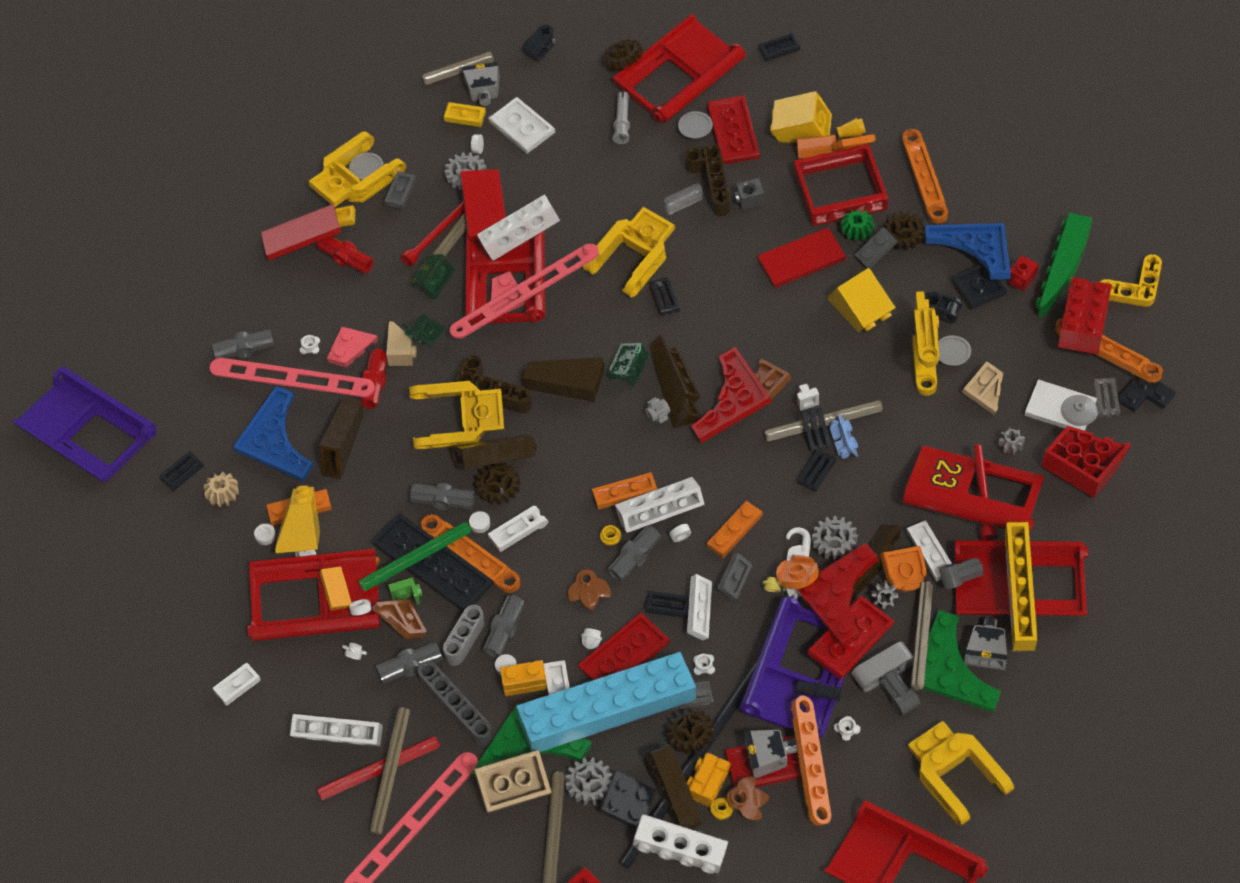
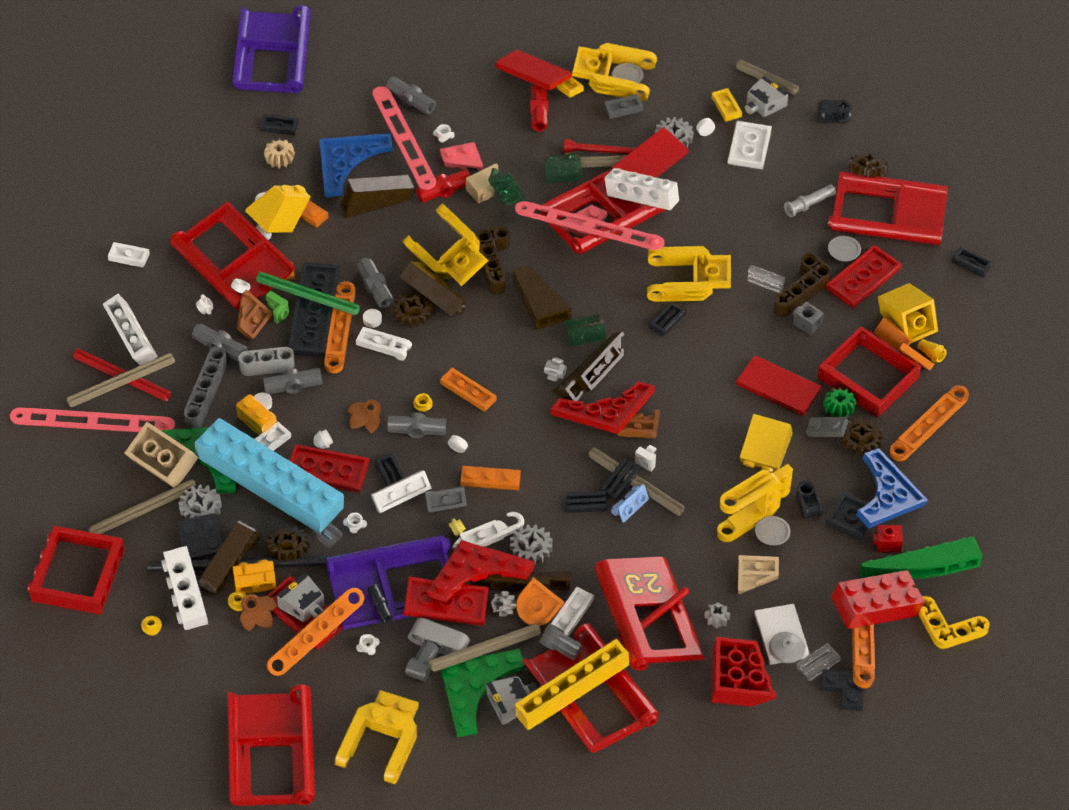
camera: 50 degrees right, 5 degrees down
light orange tile [319,567,351,611] -> none
white brick [615,477,705,533] -> none
orange tile [776,555,819,589] -> none

